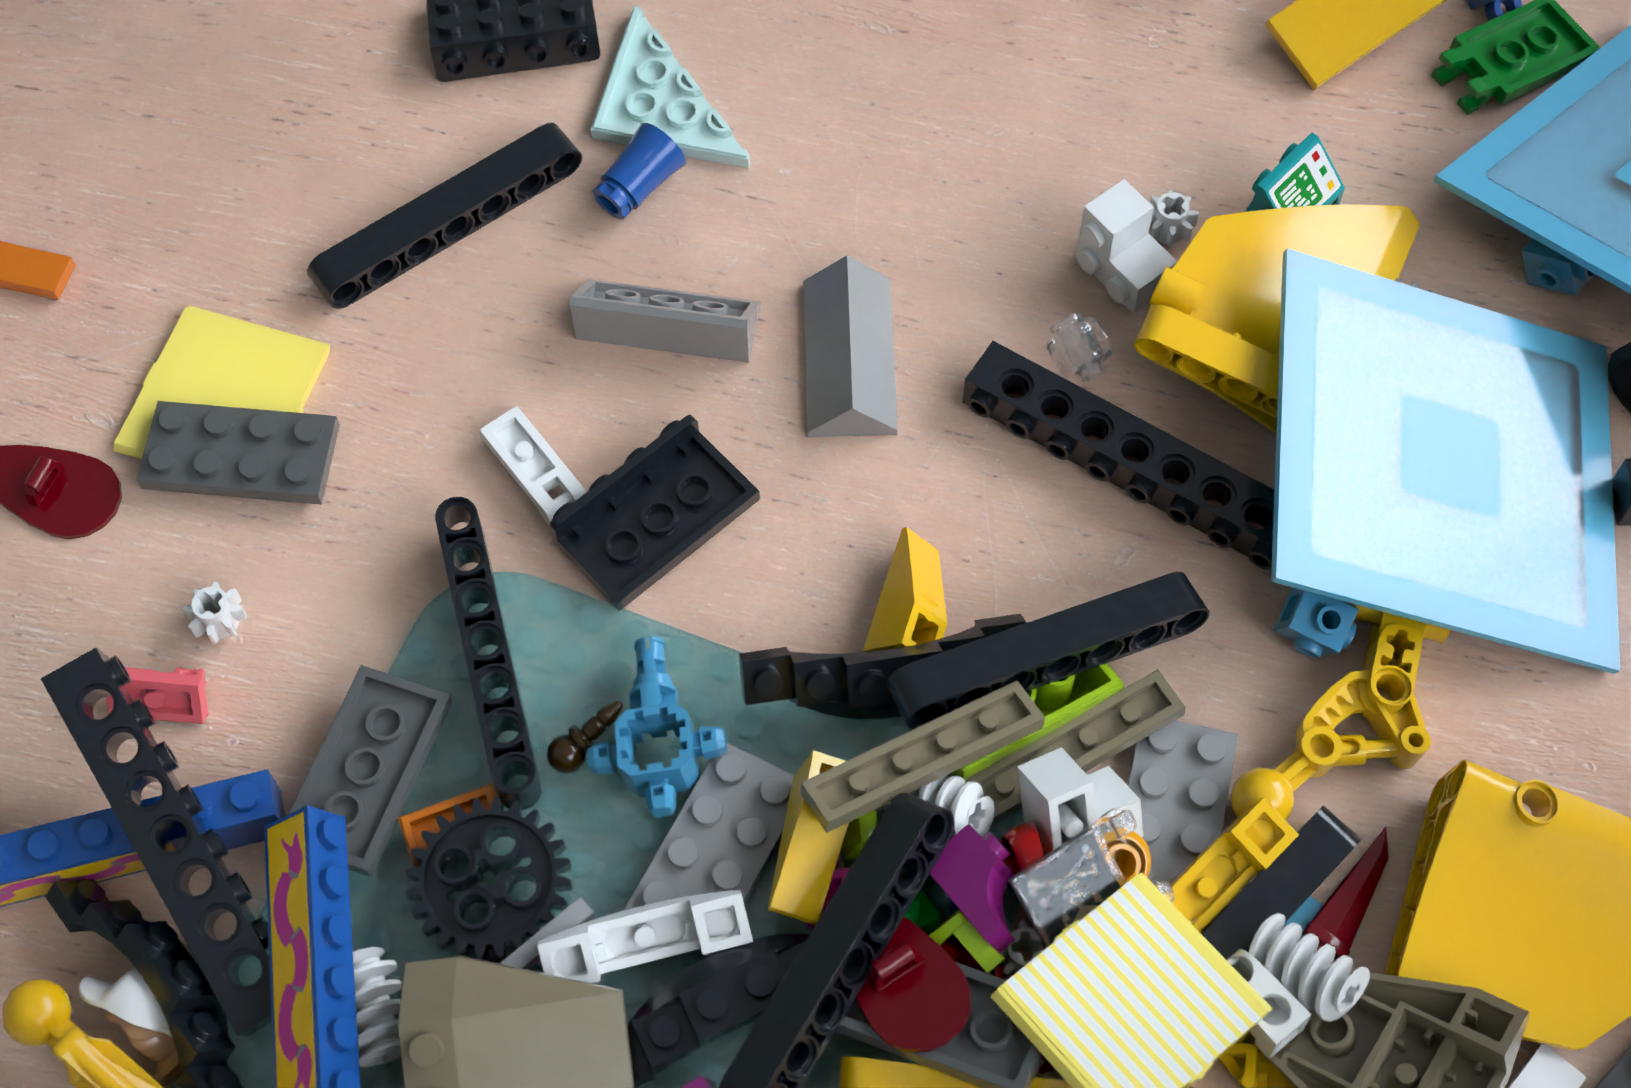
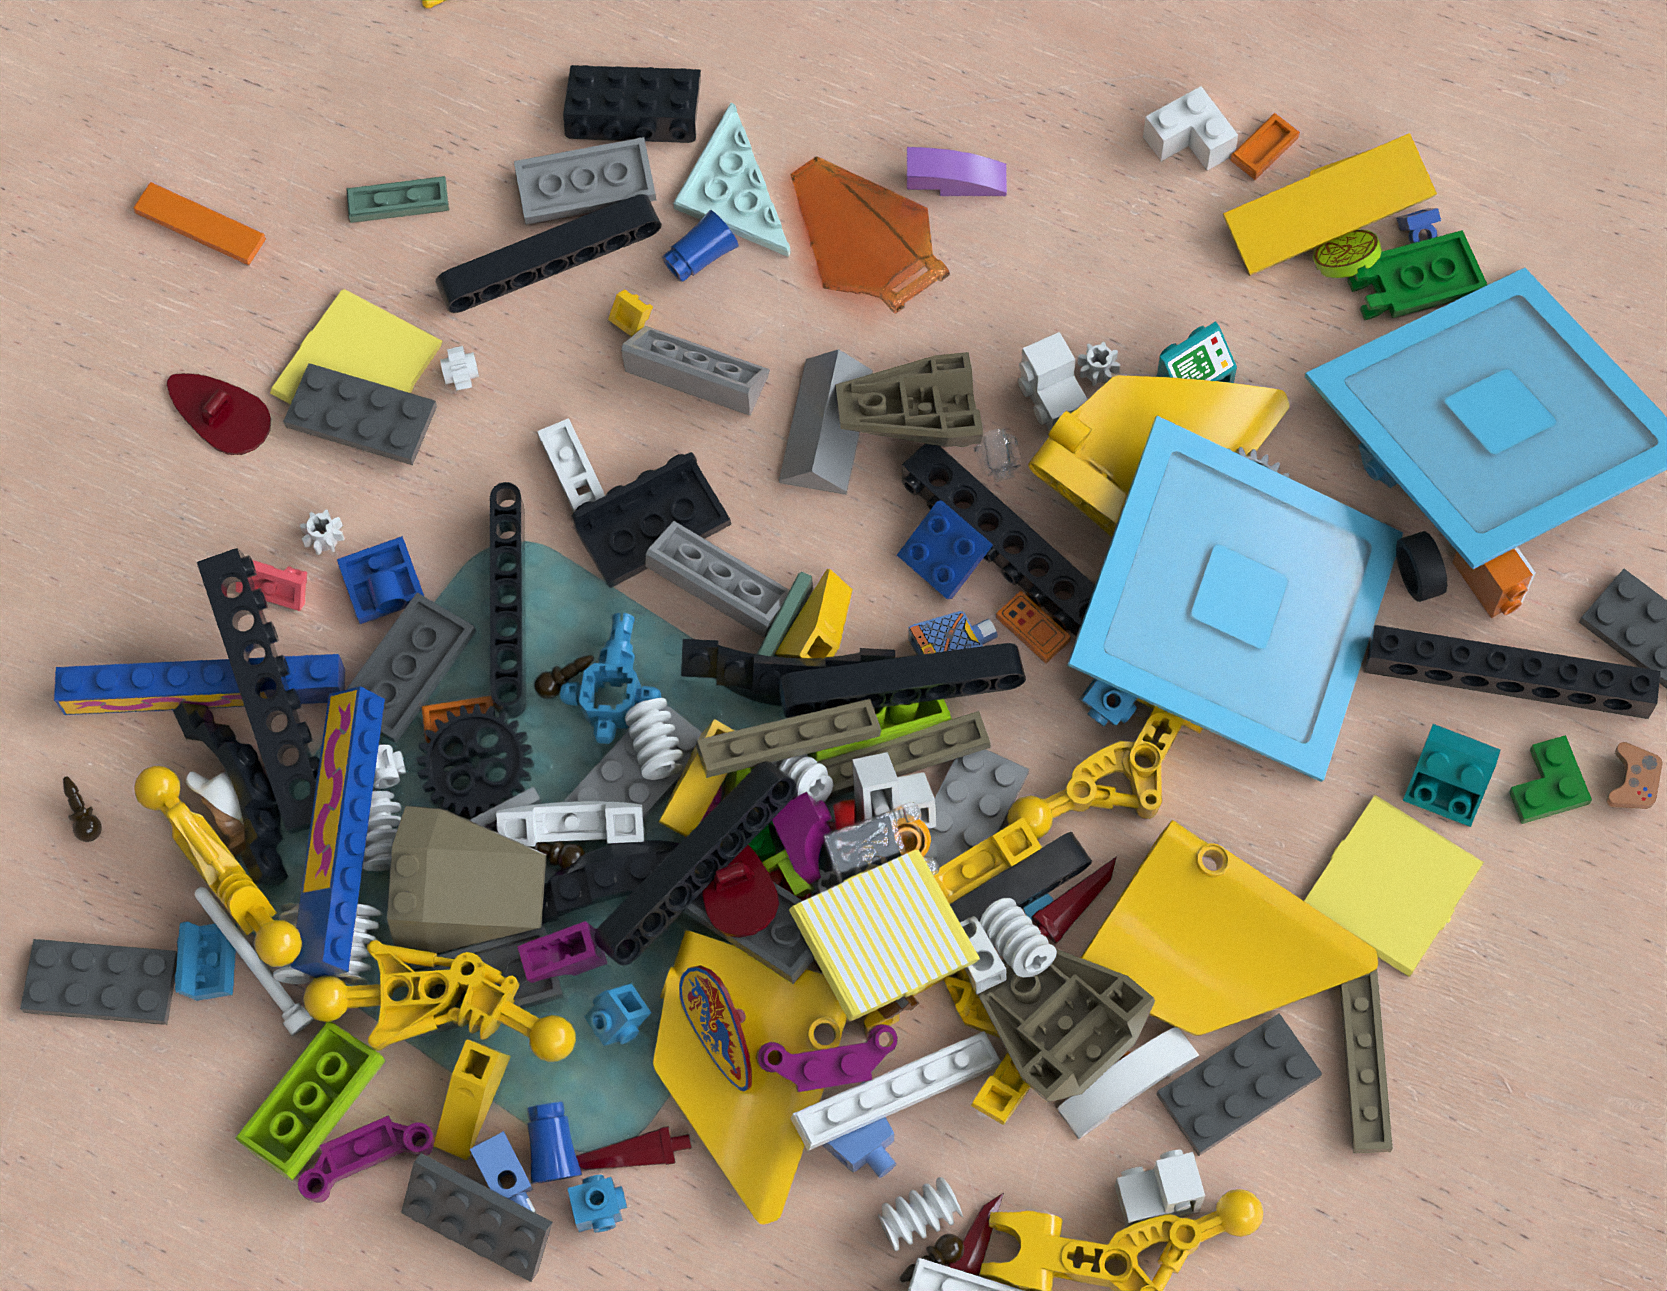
camera: 15 degrees right, 5 degrees up
none -> blue plate [337,536,425,624]
none -> sand green tile [346,176,449,223]
none -> white gear [373,745,406,789]
none -> white gear [440,346,479,391]
none -> light grey plate [514,137,657,225]
none -> dark brown bar [528,841,585,868]
none -> yellow tile [608,289,653,337]
none -> white piece [625,698,684,780]
none -> light grey slope [645,521,789,638]
none -> sand green tile [757,572,813,657]
none -> clear orange windscreen [790,156,950,314]
none -> dark tan wedge [835,352,983,447]
none -> blue plate [897,501,993,599]
none -> medium lavender slope [907,147,1007,196]
none -> torso [908,611,998,655]
none -> orange tile [996,591,1071,664]
none -> lime tile [1313,229,1382,278]

